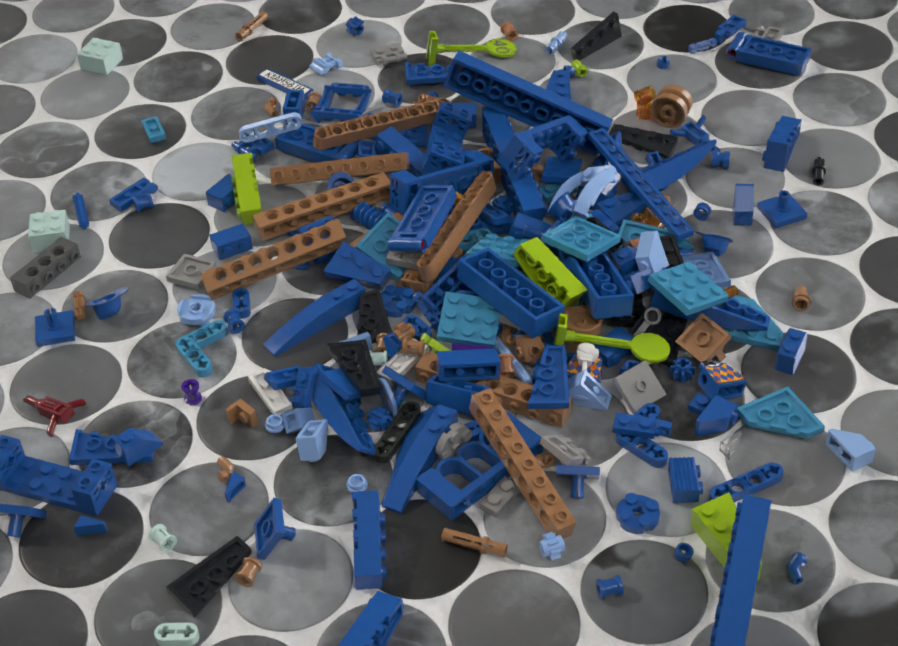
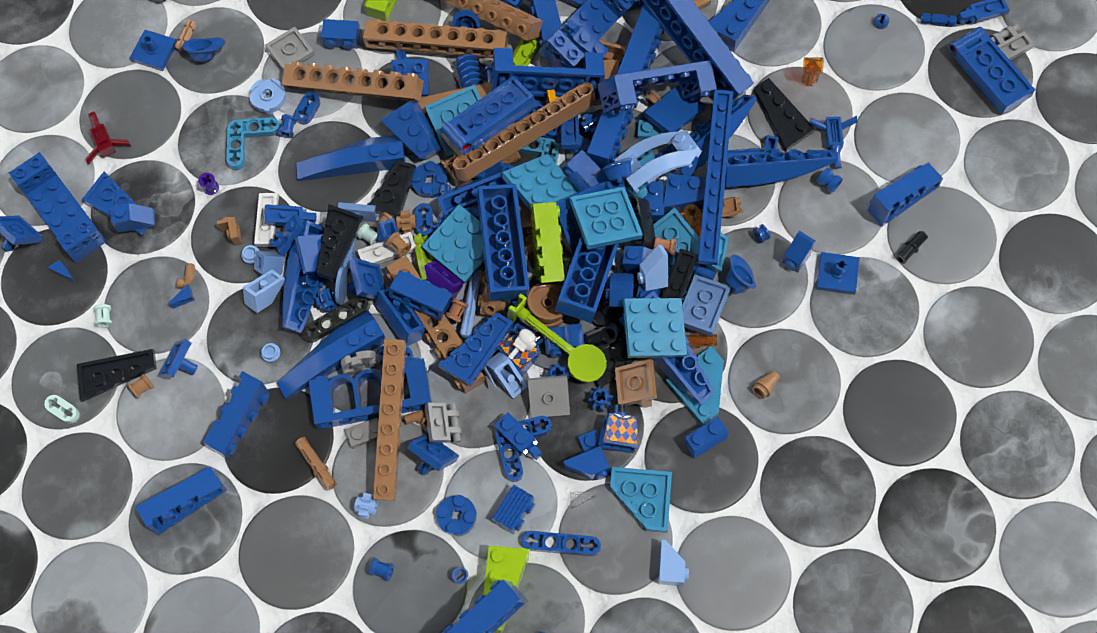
camera: 35 degrees right, 25 degrees up
medium nougat wheel [650,85,693,128] -> none

